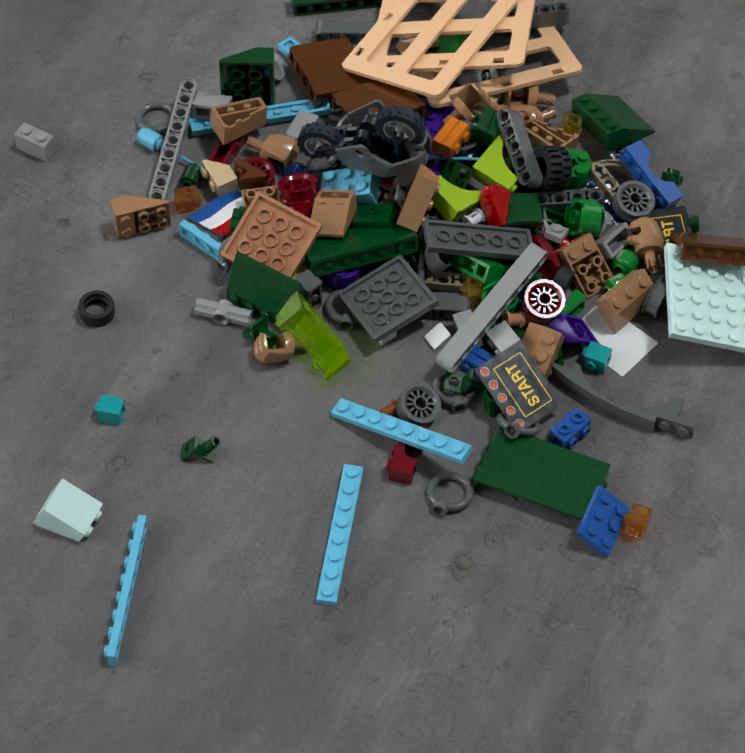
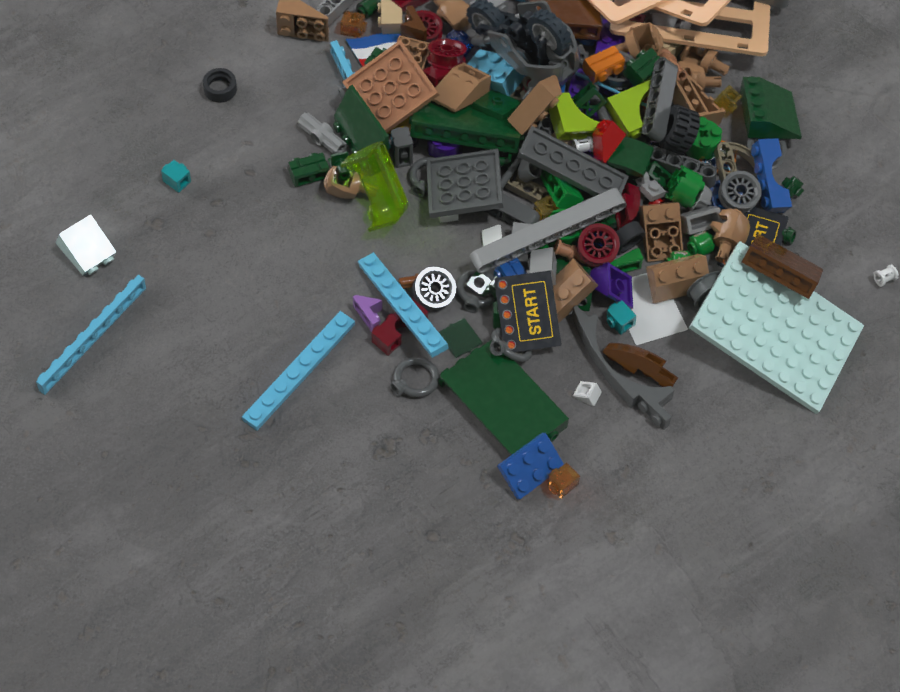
camera: 25 degrees right, 5 degrees up
dark green bracket [180,435,222,463] -> none
blue brick [549,408,591,449] -> none
none -> dark green brick [288,152,330,187]
none -> medium lavender slope [353,295,382,332]
none -> clear green piece [439,318,483,358]
none -> white slope [573,381,601,406]
none -> reddish brown slope [603,343,678,387]

